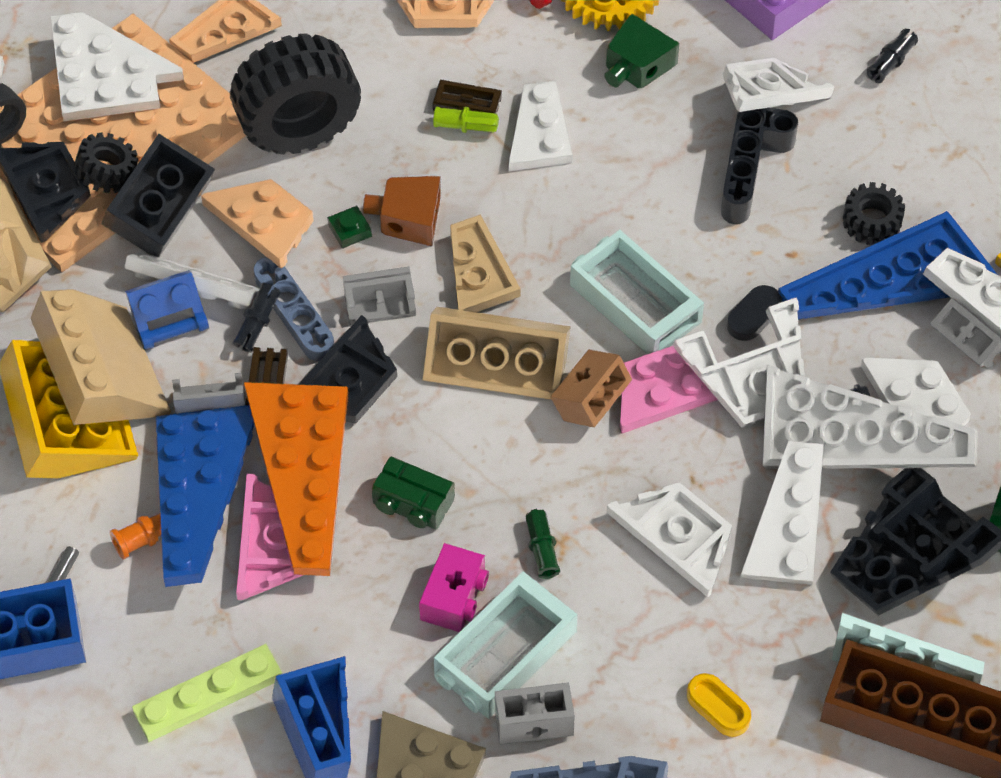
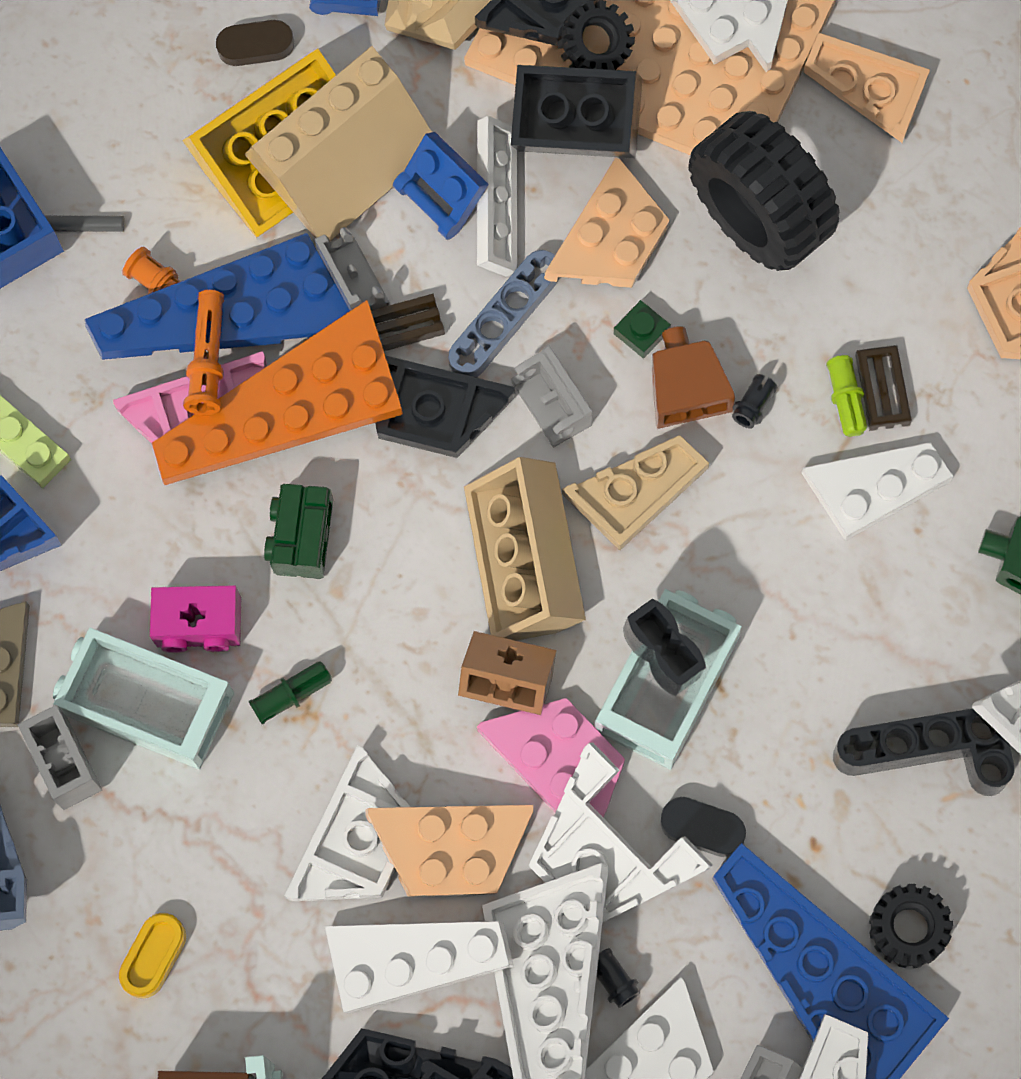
camera: 75 degrees right, 15 degrees up
black pin [232,283,281,353] -> none
none -> orange pin [183,290,224,415]
none -> light nougat wing [365,805,533,897]
none -> black brick [623,599,706,696]
none -> black pin [732,374,778,429]

